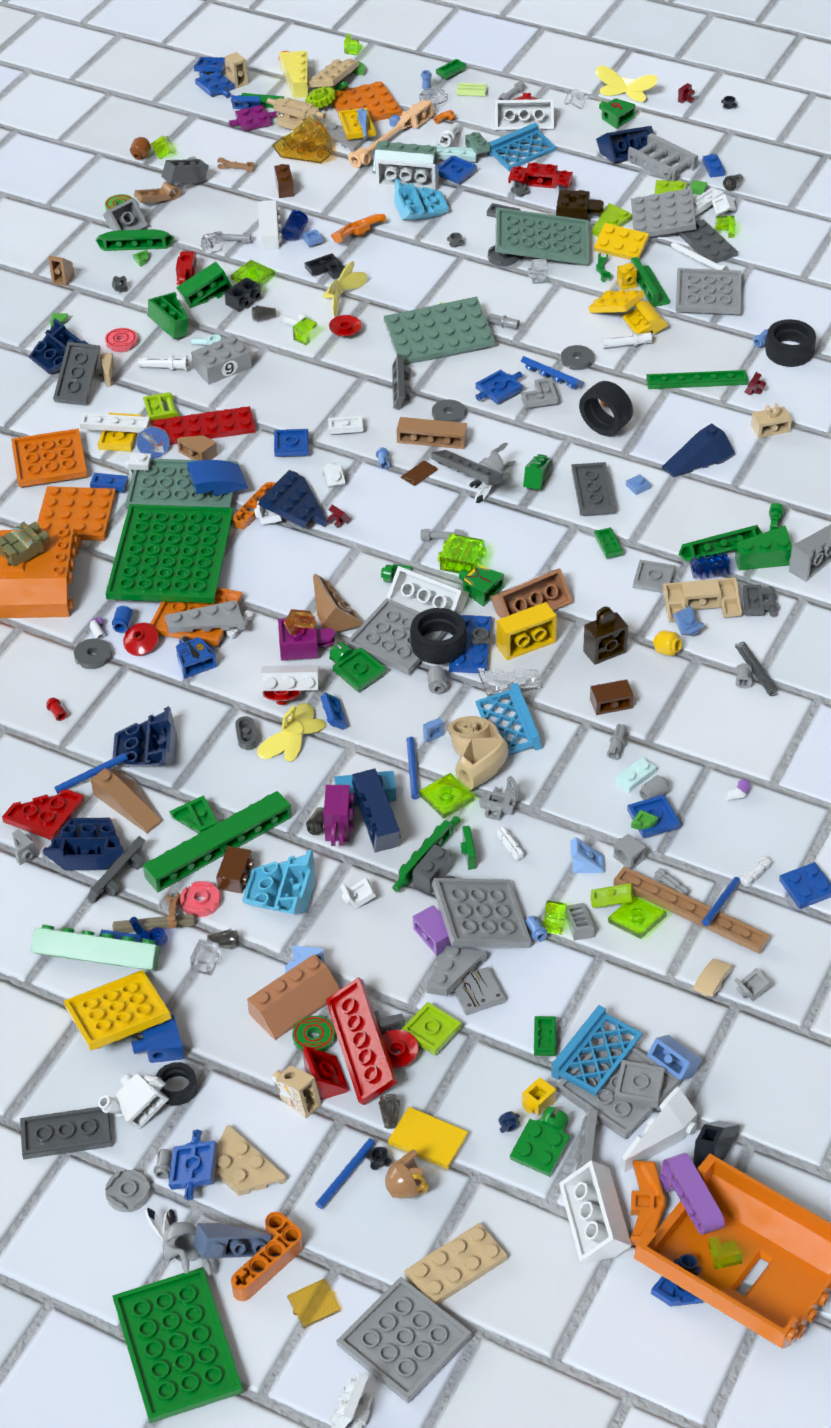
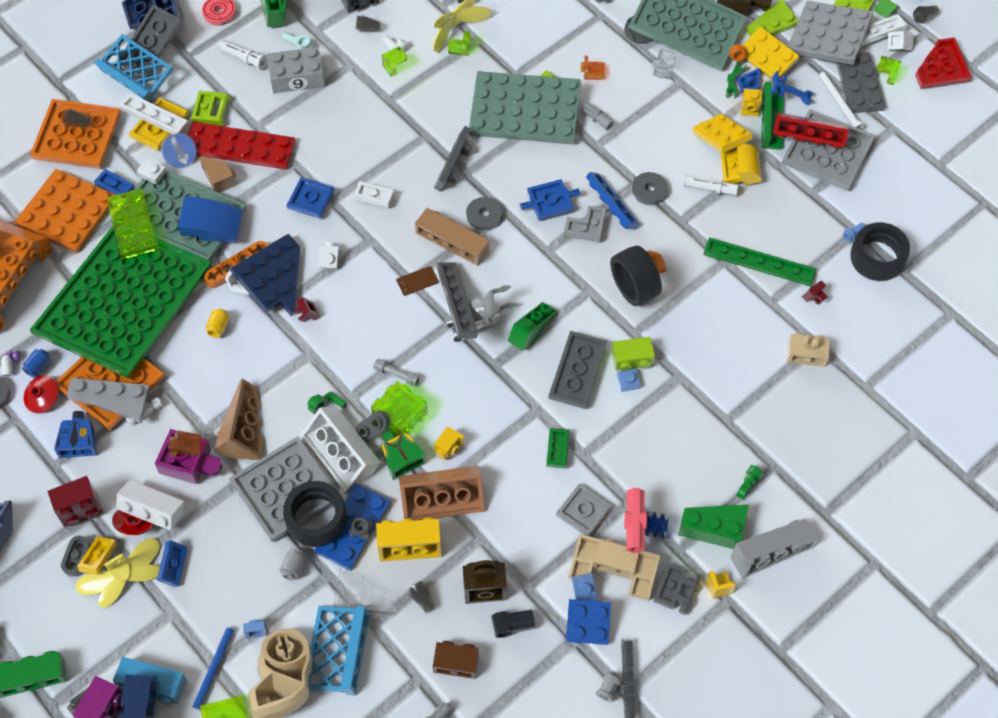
camera: 20 degrees right, 15 degrees up
tan slope [100,353,114,387] -> none
red dish [329,315,361,336] -> none
green plate [329,642,386,692] -> none
medium blue pin [376,447,390,469] -> none
yellow head [653,630,682,656] -> none
dark blue wedge [662,423,735,477] -> none
green brick [678,525,762,561] -> none
none -> dark red brick [47,476,103,528]
none -> clear smoke cone [62,109,91,127]
none -> yellow plate [78,536,117,575]
none -> dark azure fence [94,34,174,103]
none -> clear neon green plate [106,188,159,259]
none -> yellow brick [206,308,230,338]
none -> dark grey plate [357,411,391,440]
none -> clear smoke cone [408,581,436,614]
none -> yellow brick [434,426,464,460]
none -> clear neon green panel [448,31,471,56]
none -> black piece [491,609,535,638]
none -> blue plate [566,598,611,645]
none -> clear orange bracket [581,56,605,80]
none -> lime brick [611,337,655,371]
none -> coral piece [624,488,647,553]
none -> yellow panel [706,571,736,599]
none -> orange plate [729,44,747,61]
none -> blue piece [737,68,760,93]
none -> blue bar [771,71,813,105]
none -> red brick [773,112,849,148]
none -> red plate [915,37,972,89]

